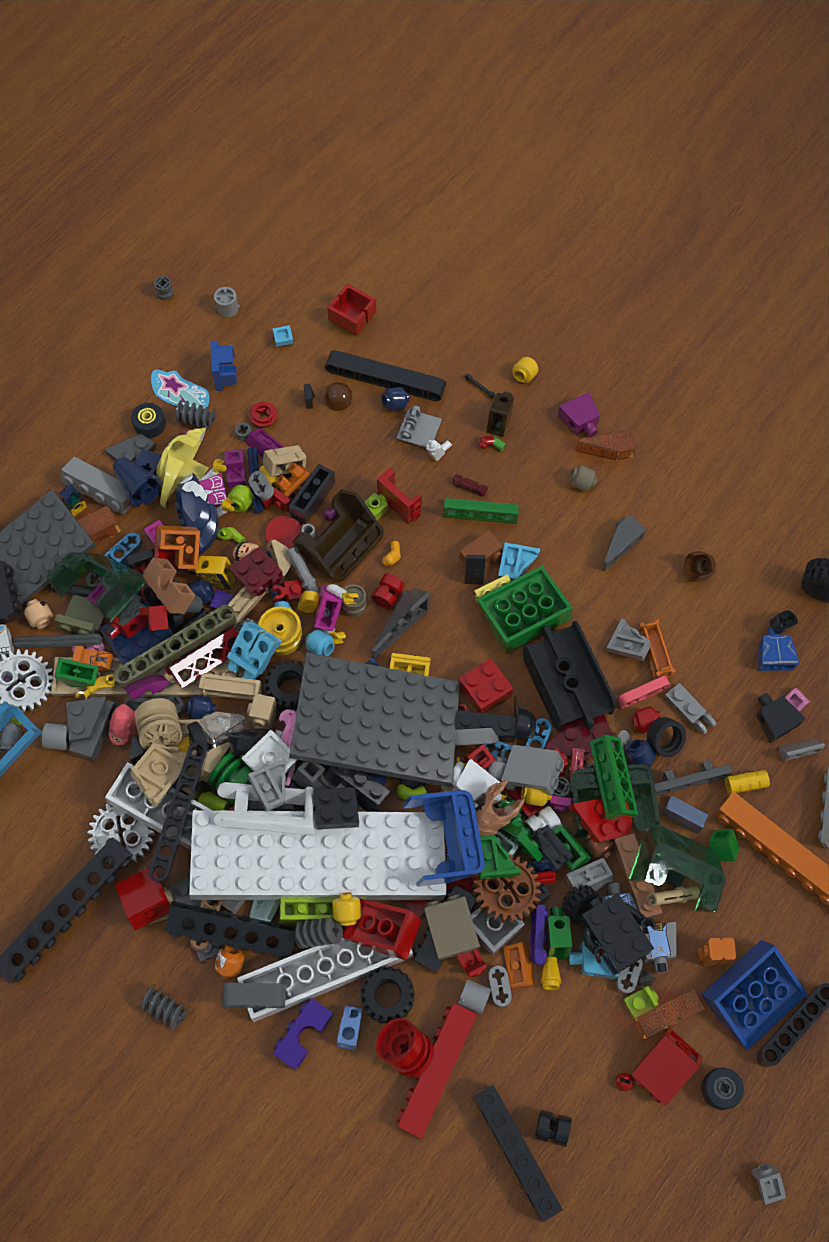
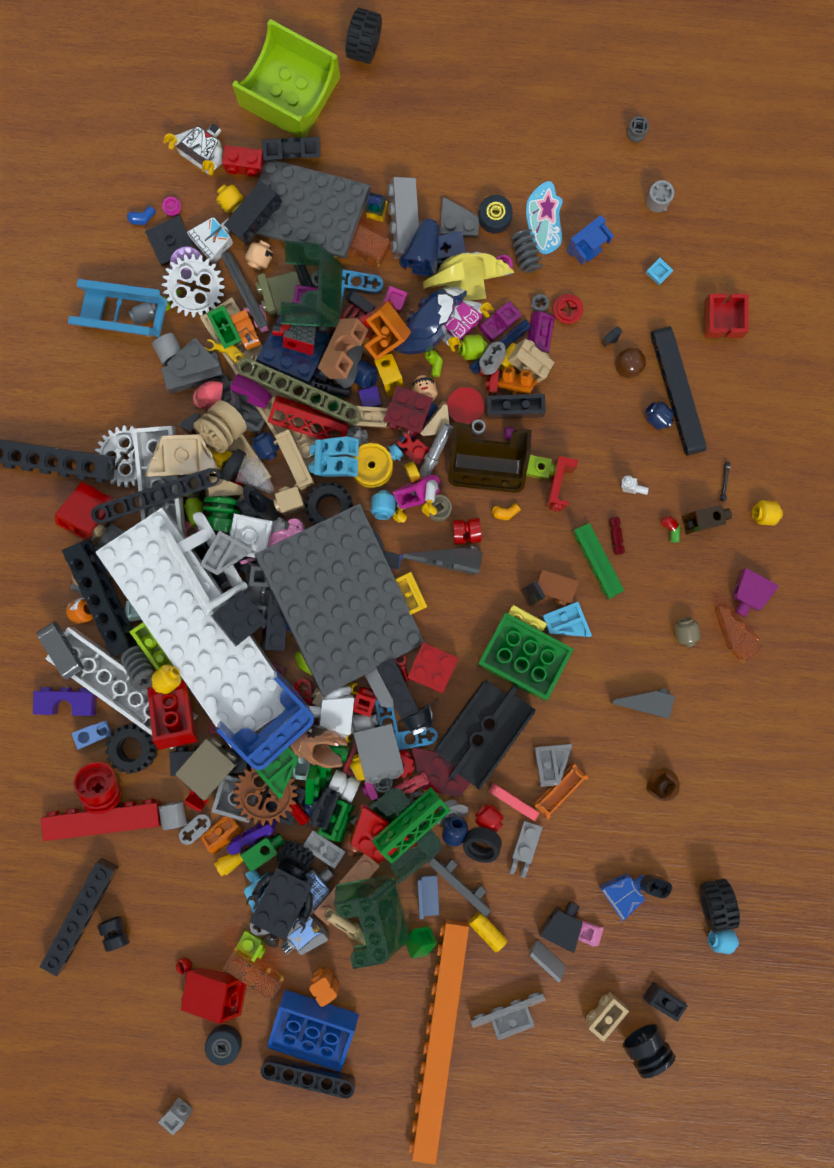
camera: 60 degrees right, 20 degrees up
red panel [139,605,168,631] -> none
dark grey piece [141,985,190,1030] -> none
light grey hinge [396,405,442,448] -> none

